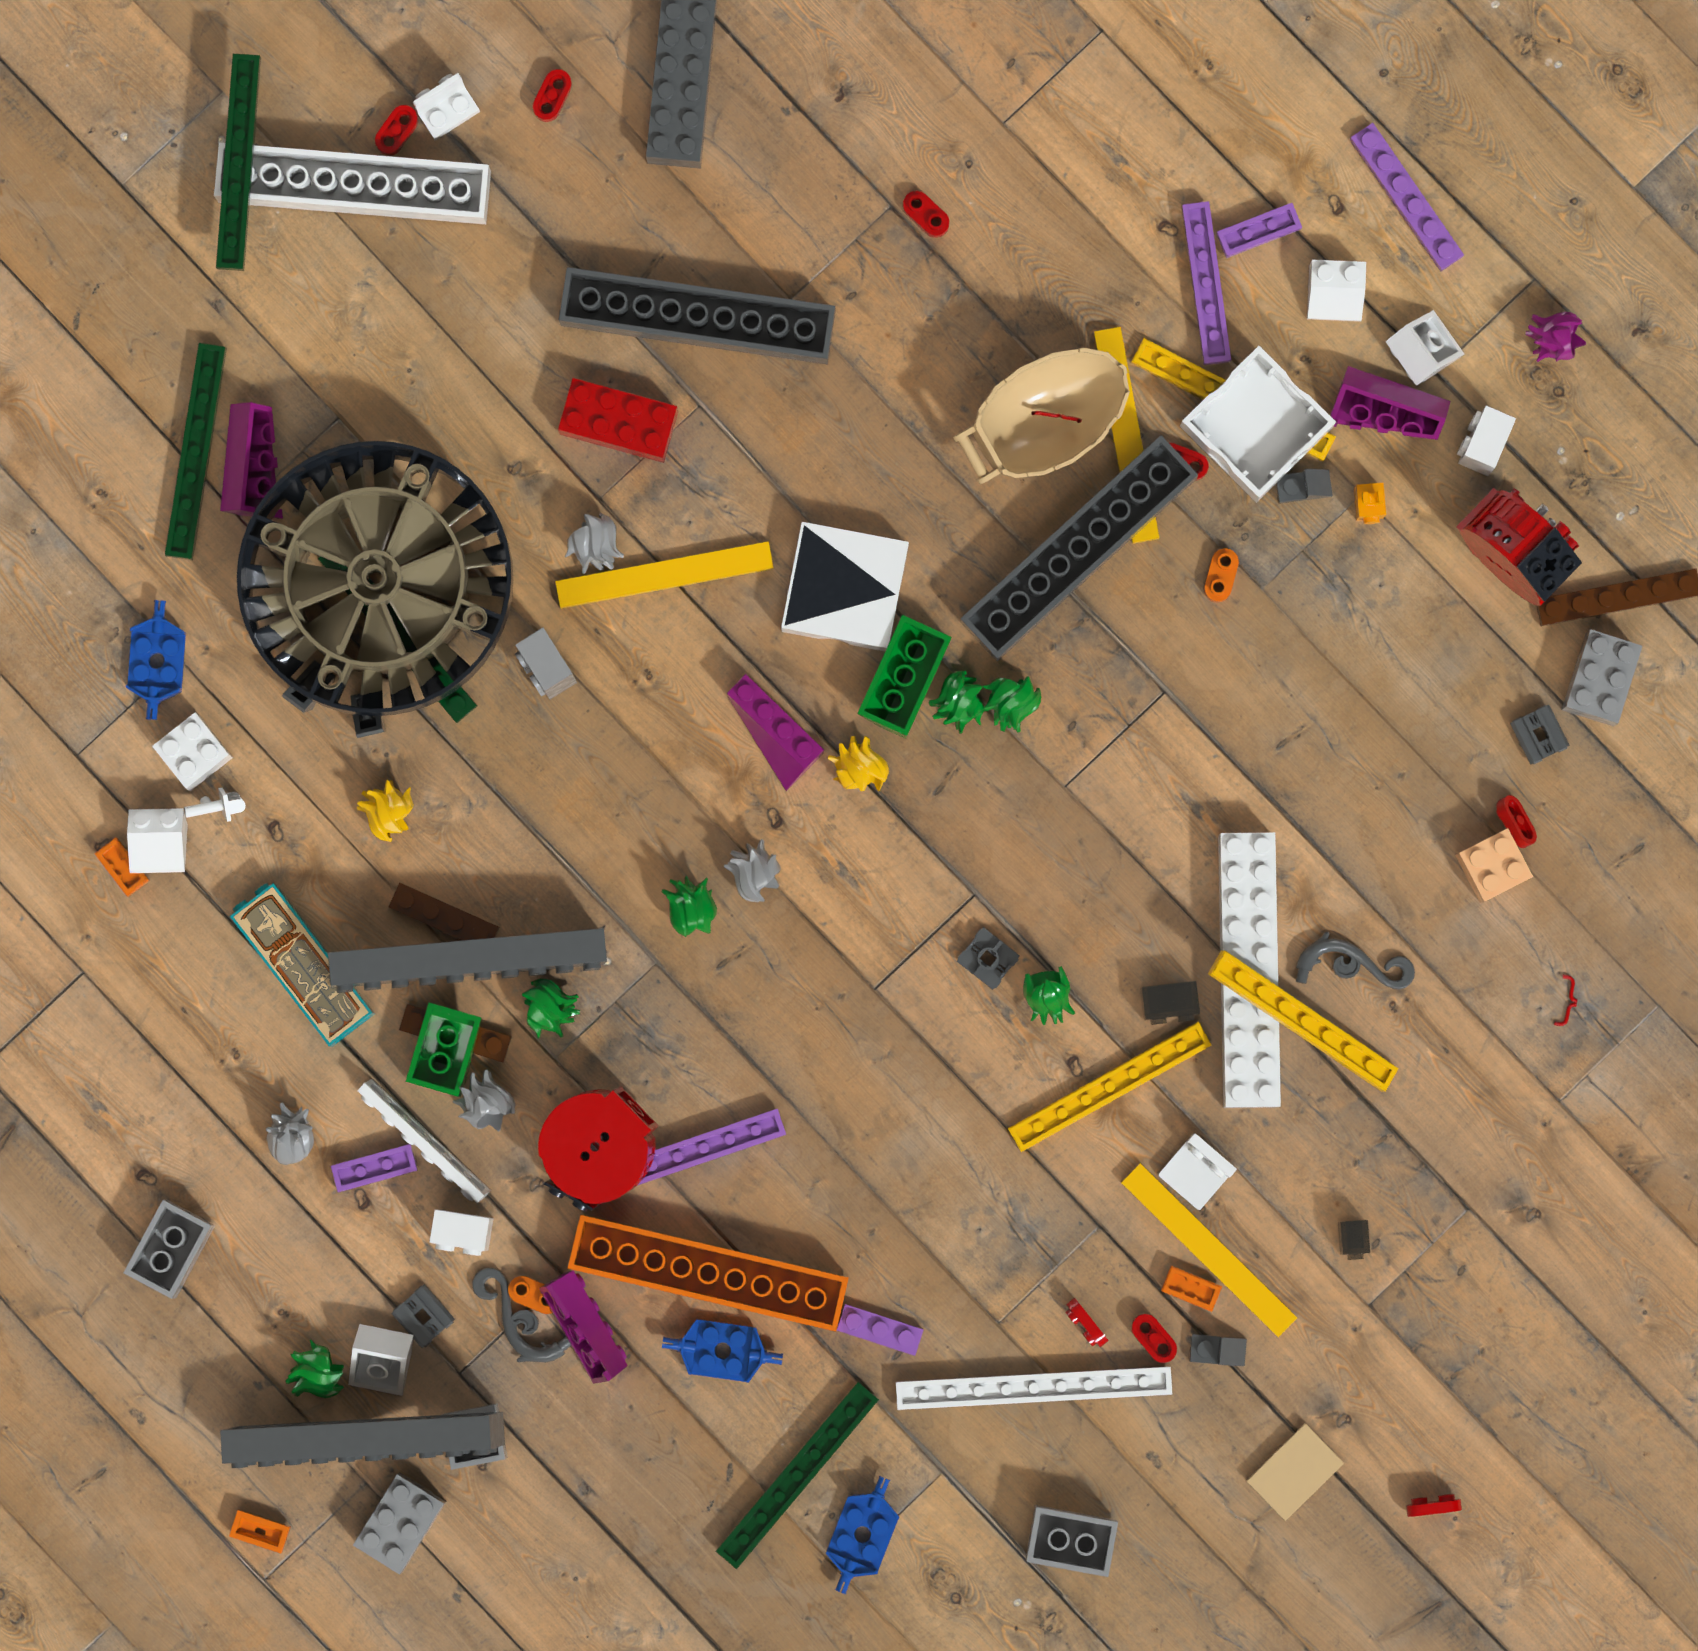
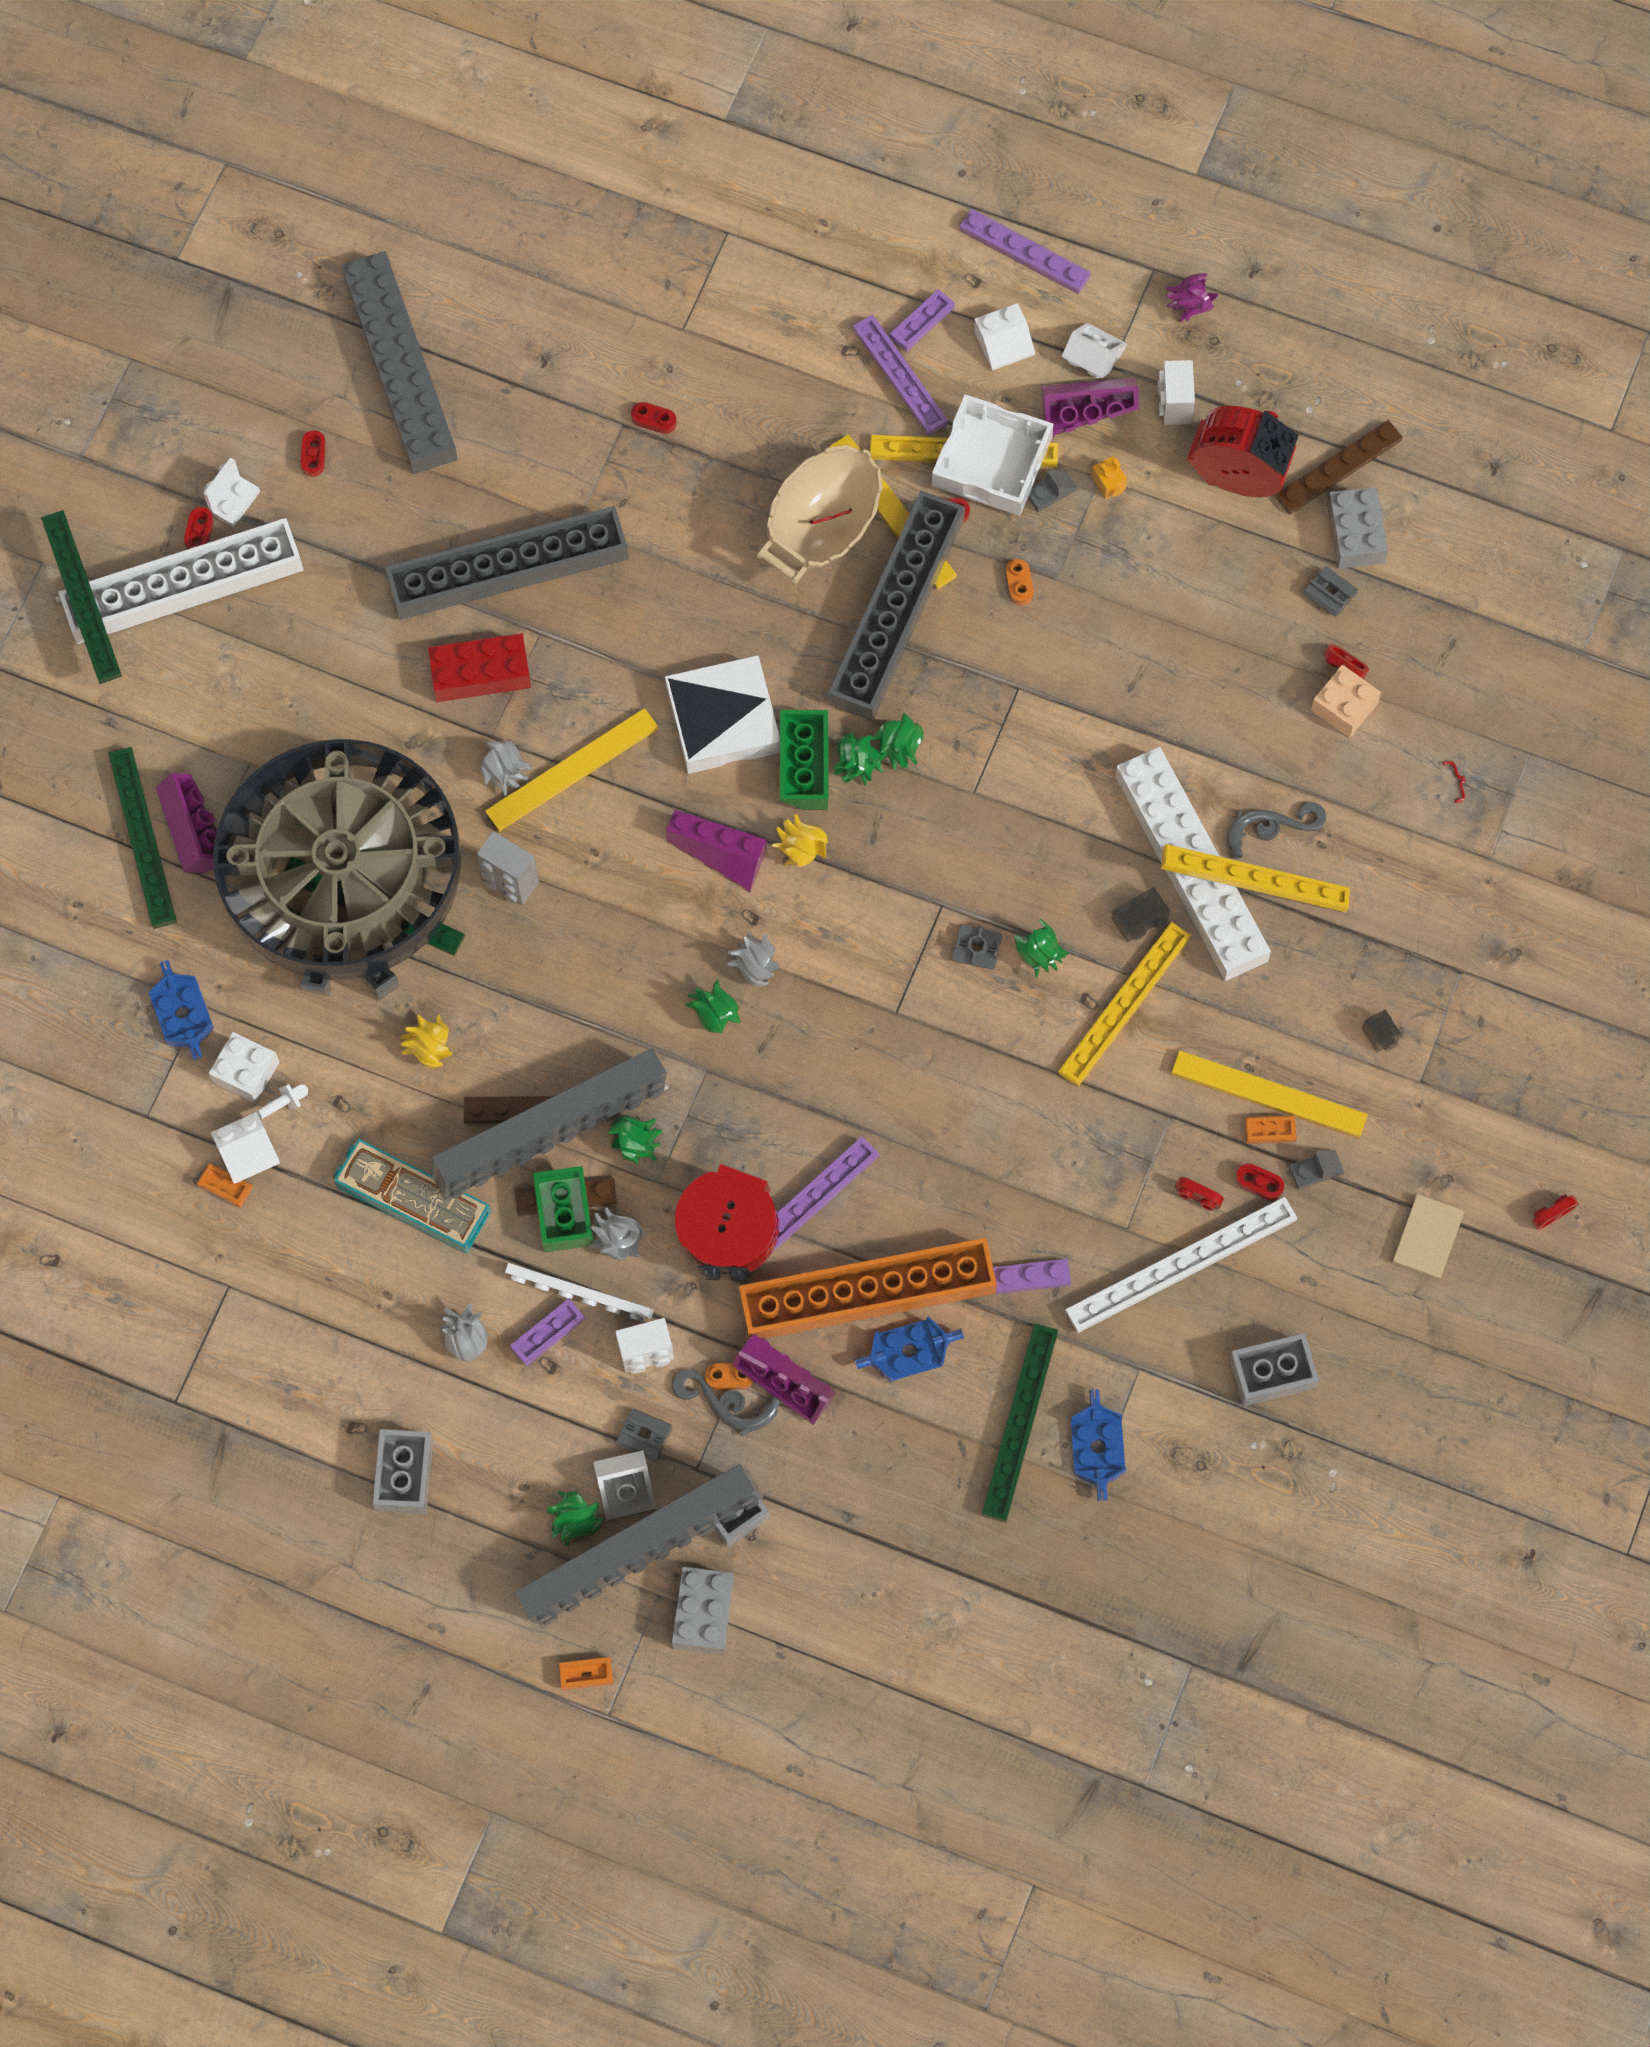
camera: 25 degrees left, 15 degrees down
white bracket [1158,1133,1237,1210] -> none

